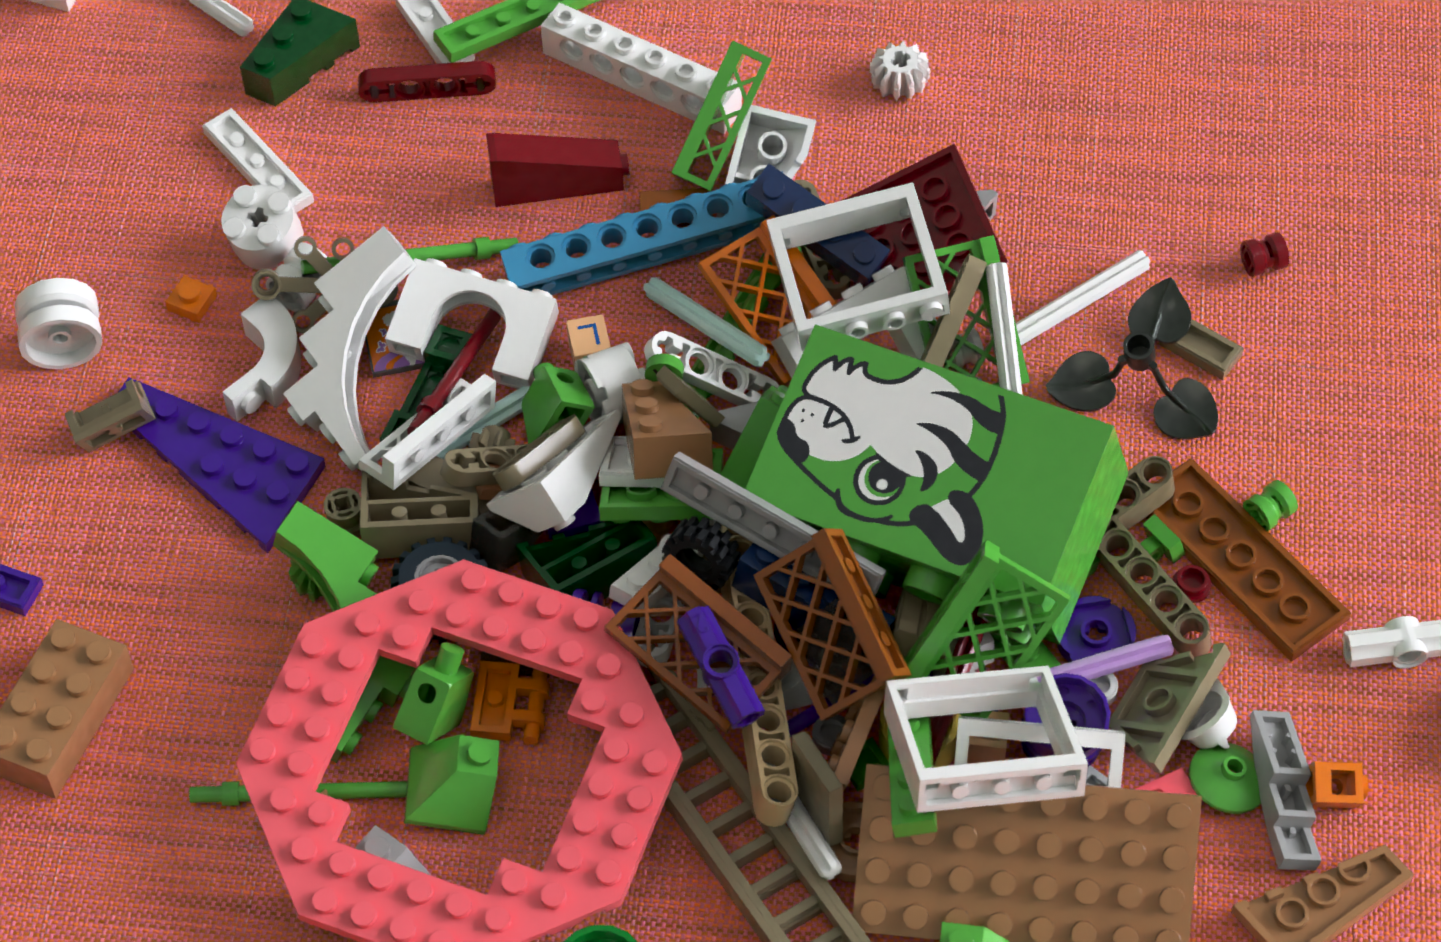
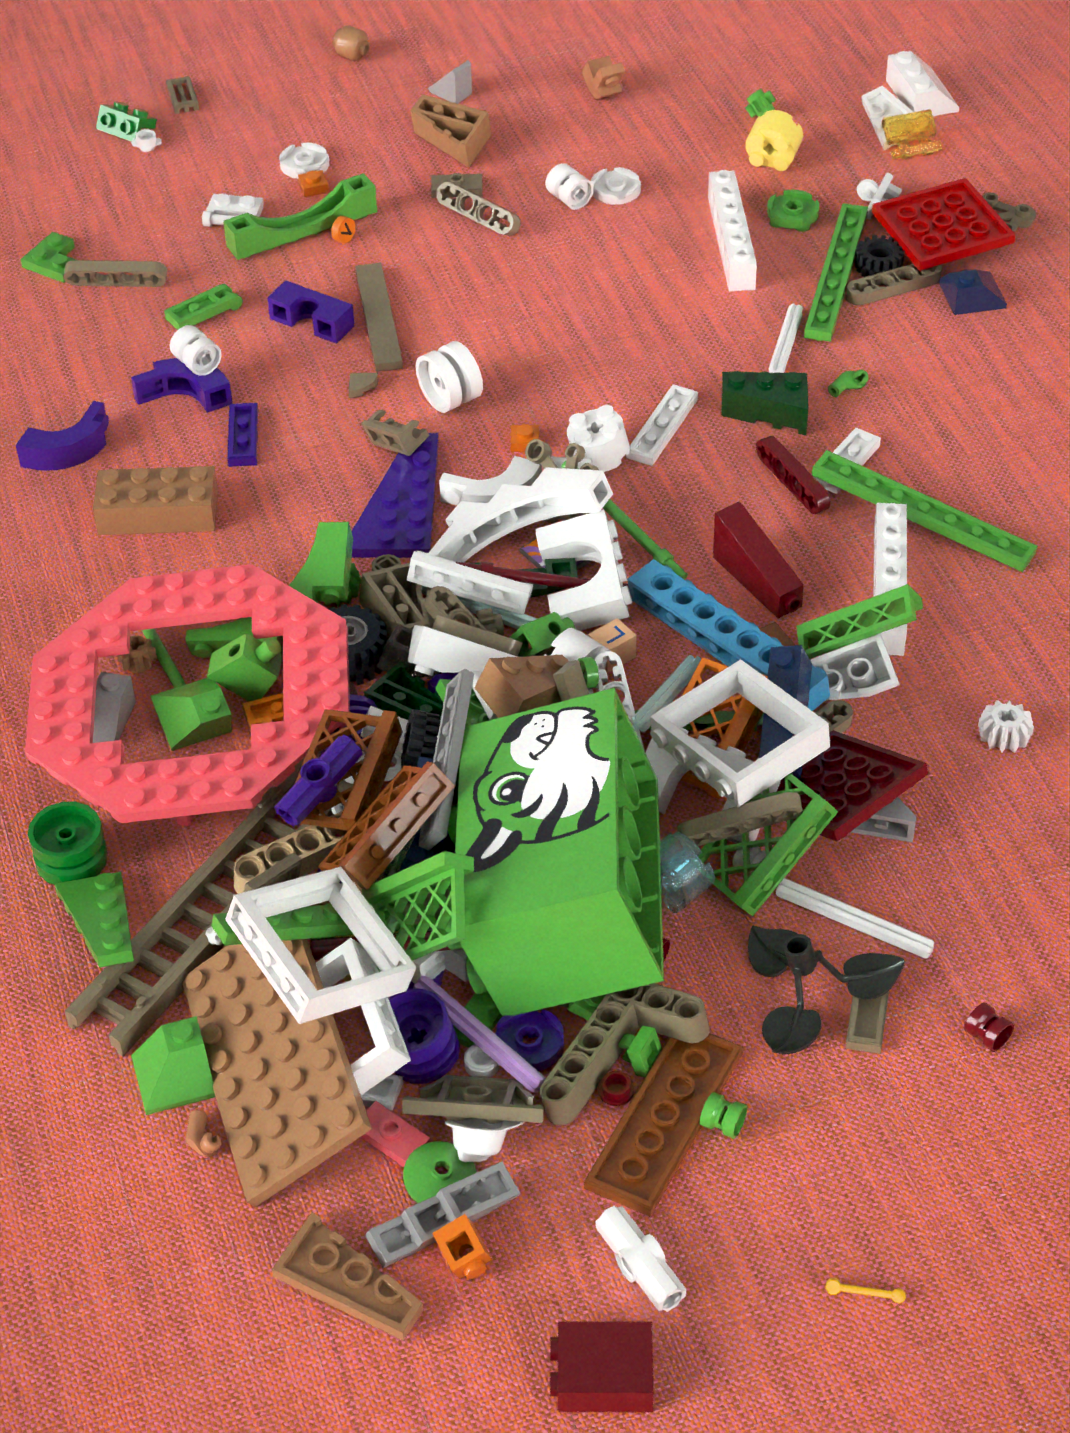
camera: 65 degrees right, 10 degrees down
white axle [986,262,1022,394] -> none

